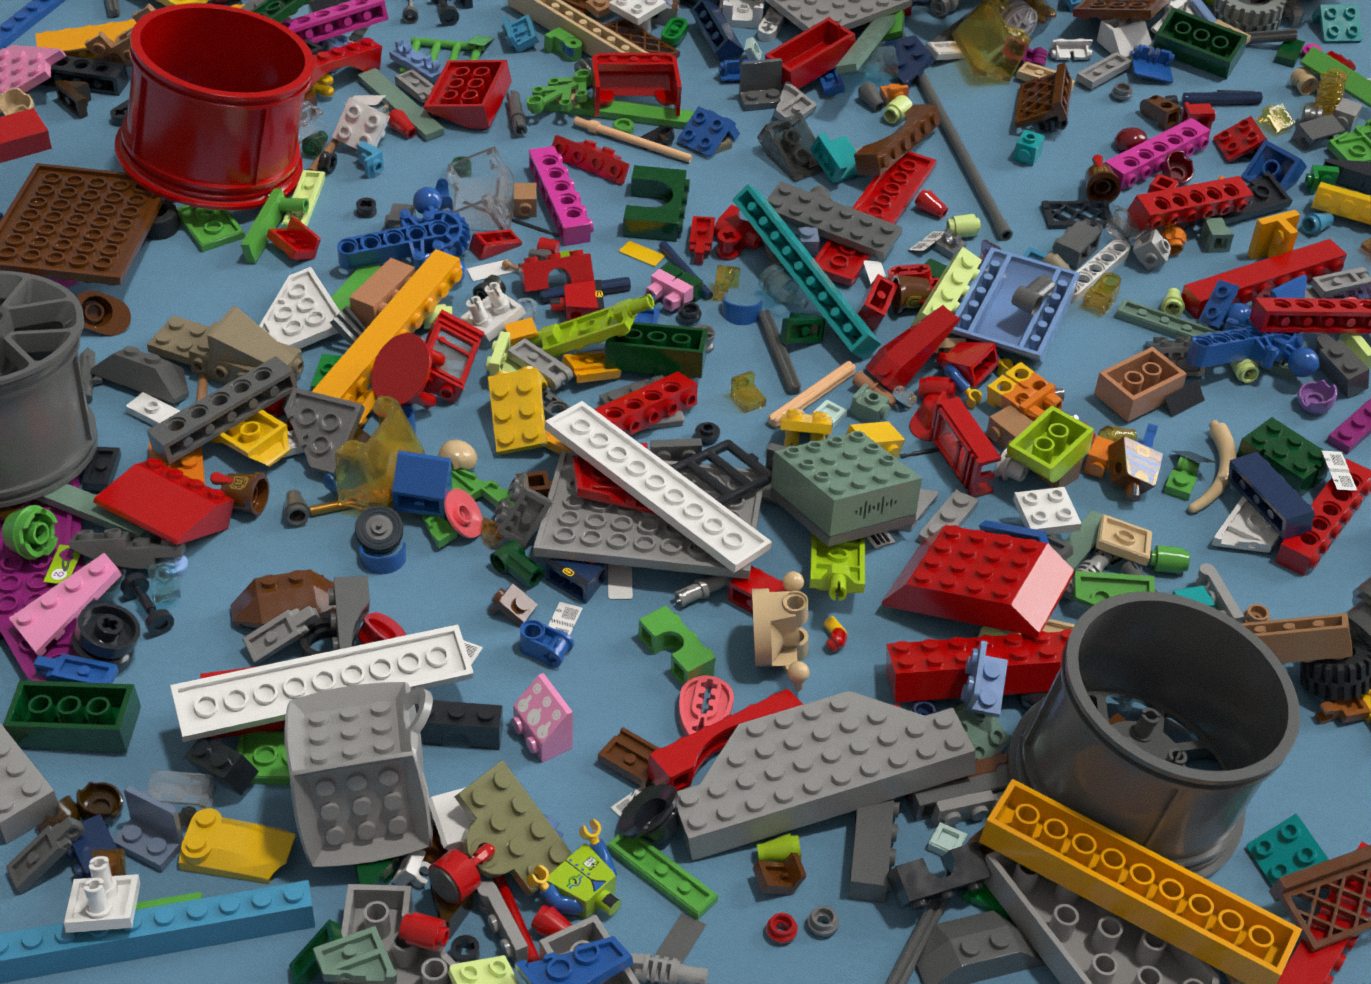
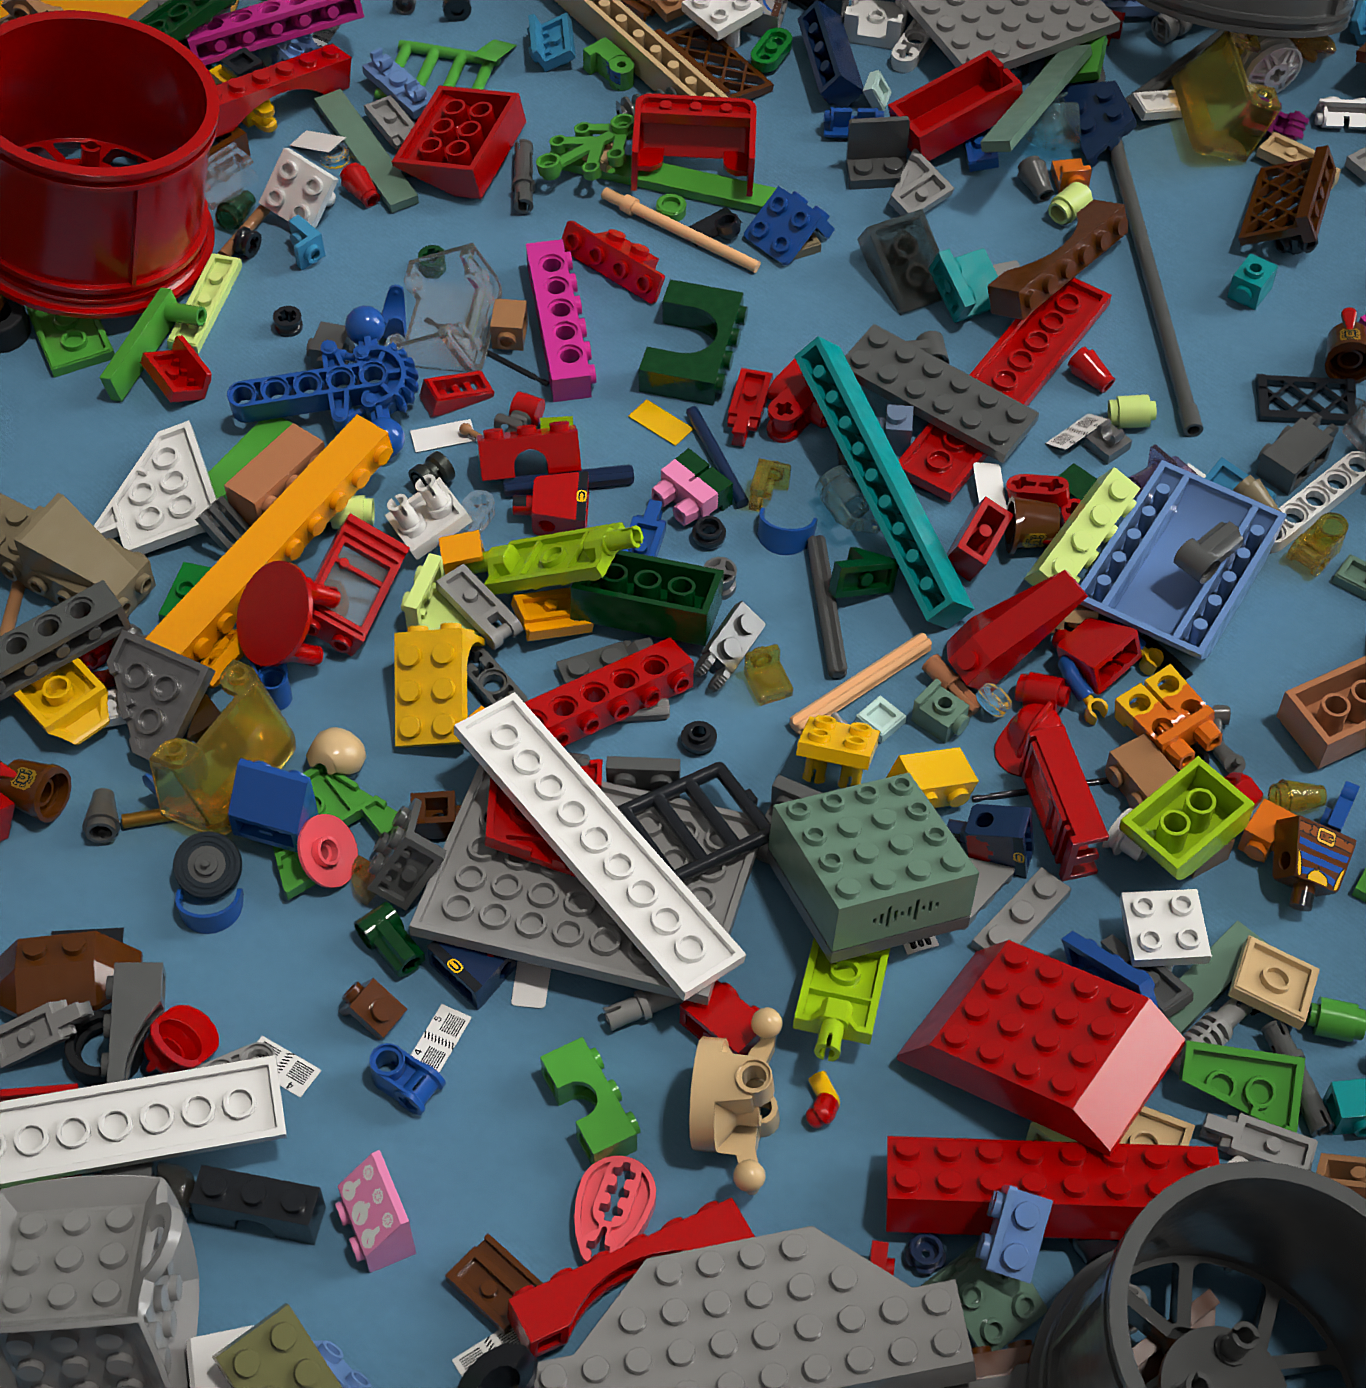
camera: 10 degrees right, 10 degrees up
none -> hinge [694,601,766,692]
none -> dark blue torso [947,804,1034,878]

